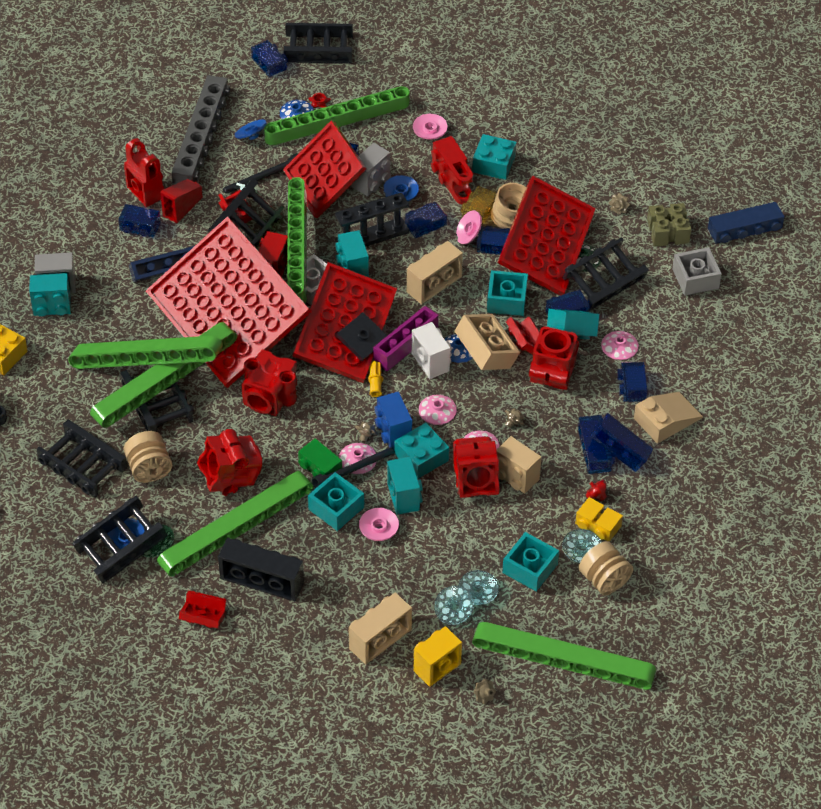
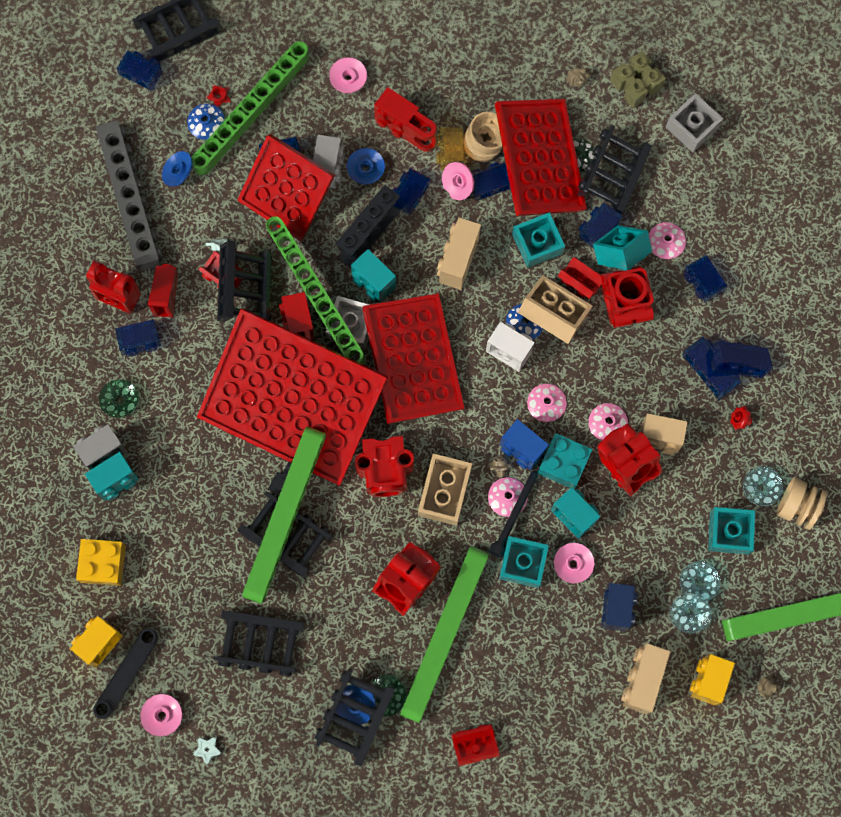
camera: 30 degrees left, 25 degrees up
bright green beam [68,336,223,369] -> none
tan wheel [123,431,173,483] -> none
dark blue brick [128,246,194,283] -> none
black brick [218,538,304,602] -> none
black piece [223,153,298,194] -> none
green brick [298,438,342,477] -> none
black plate [336,312,387,362] -> none
yellow axle [368,361,383,397] -> none
magenta brick [373,306,439,372] -> none
teal brick [472,134,517,180] -> none
dark tan plant [505,408,524,428] -> none
yellow piece [575,497,623,542] -> none
tan slope [634,392,703,444] -> none
dark blue brick [708,202,784,244] -> none
none -> clear green dish [99,379,139,418]
none -> tan brick [418,454,472,526]
none -> dark blue brick [601,583,637,632]

